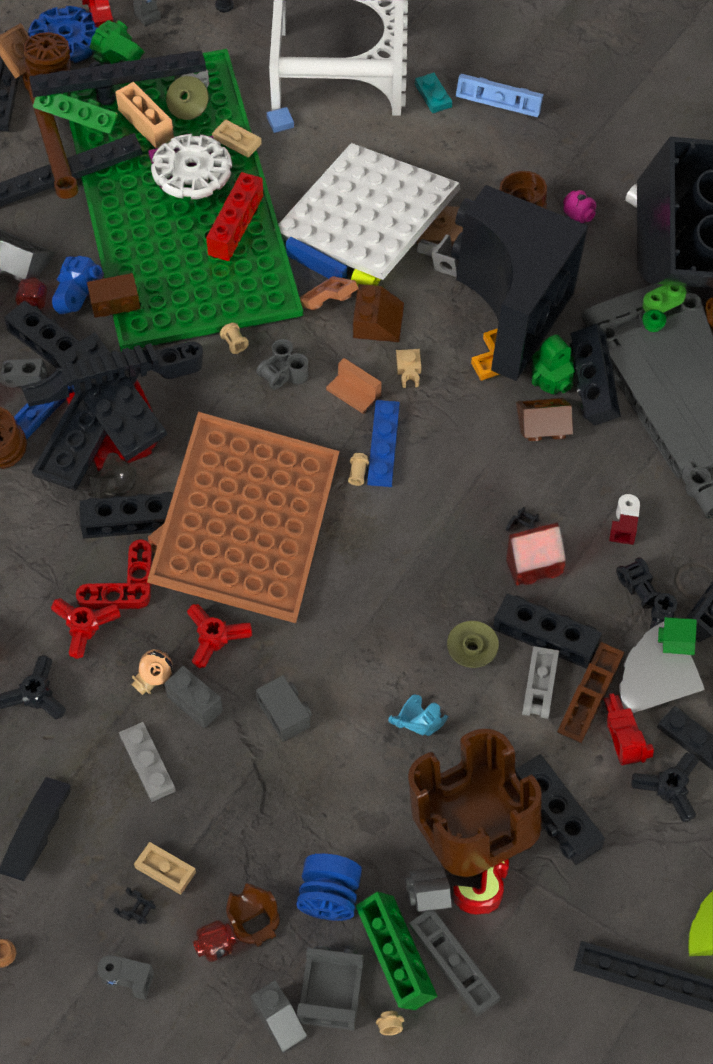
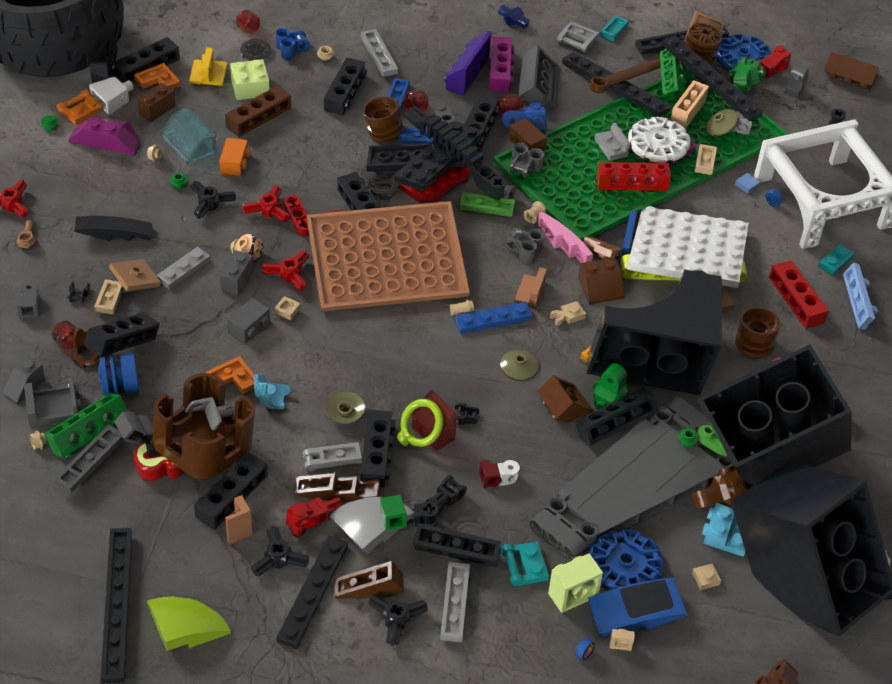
camera: 65 degrees right, 10 degrees down
none -> black brick [84,312,160,357]
none -> medium nougat plate [109,259,161,292]
none -> light grey bracket [185,397,235,430]
none -> orange plate [206,356,254,394]
none -> nougat panel [225,495,252,545]
none -> tan plate [274,296,300,320]
none -> lime piece [396,399,443,447]
none -> bright green plate [460,193,515,217]
none -> olive dish [500,350,539,380]
none -> dark grey piece [510,143,544,178]
none -> bright pink slope [538,212,593,263]
none -> light grey bracket [595,123,631,161]
none -> blue tile [765,189,783,207]
none -> red brick [769,260,829,329]

